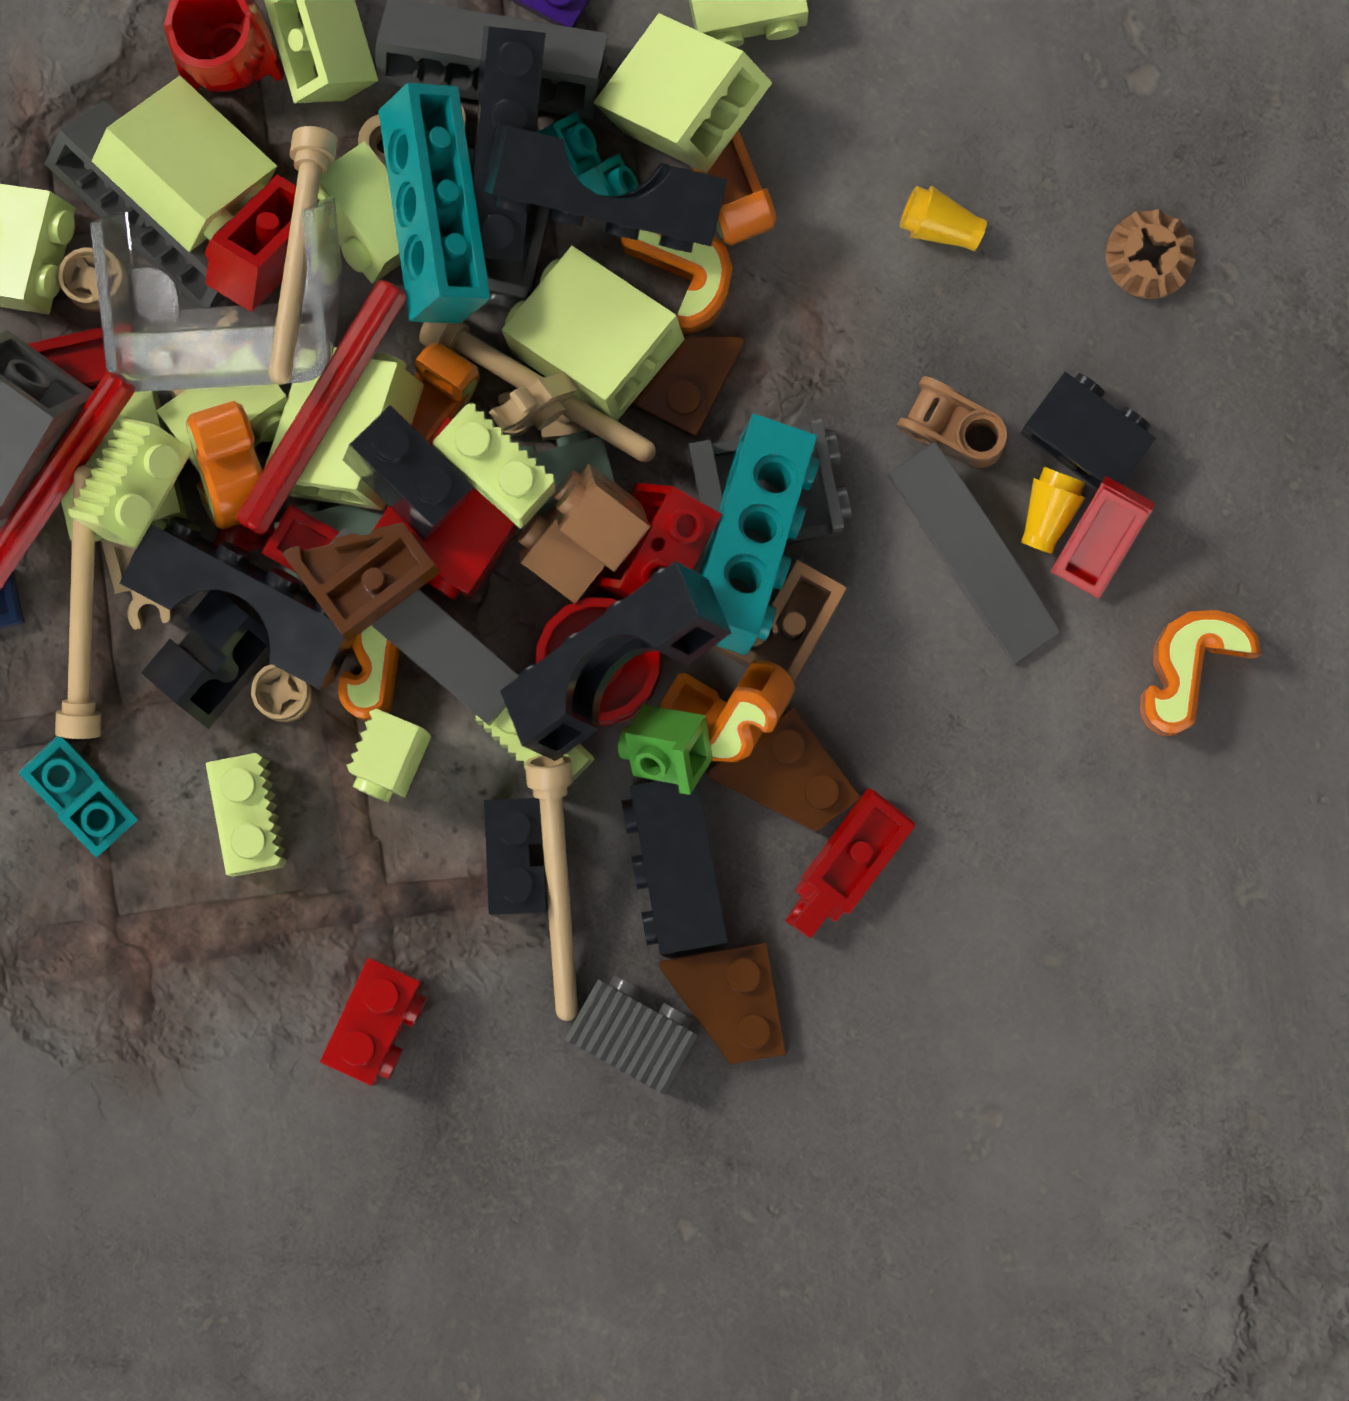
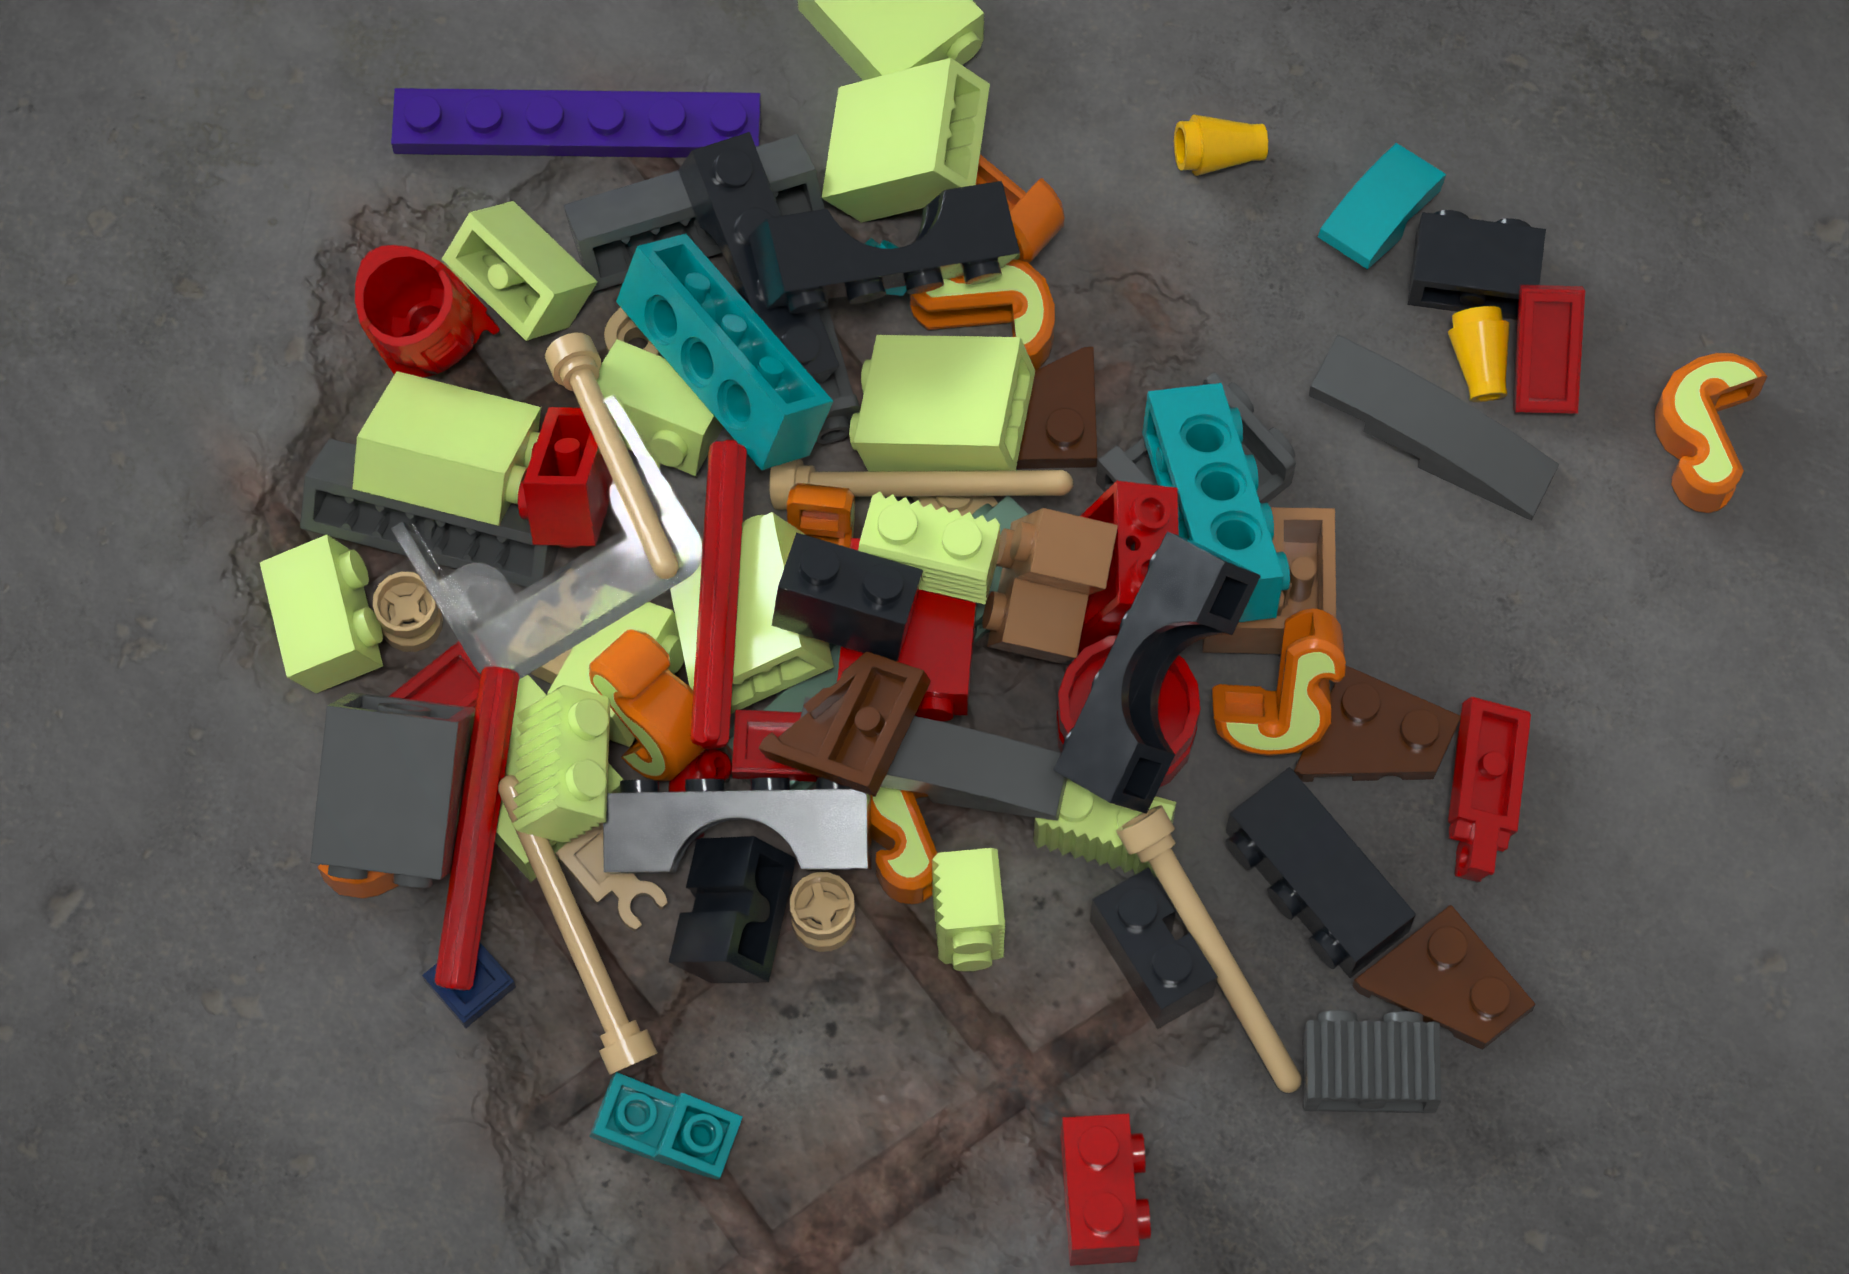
camera: 30 degrees left, 15 degrees down
yellowish green brick [206,753,287,877] -> none
tan plate [489,372,577,432] -> none
bright green brick [618,704,713,795] -> none
medium nougat piece [896,376,1007,468] -> none
medium nougat gear [1105,209,1196,299] -> none
none -> teal slope [1318,143,1446,269]

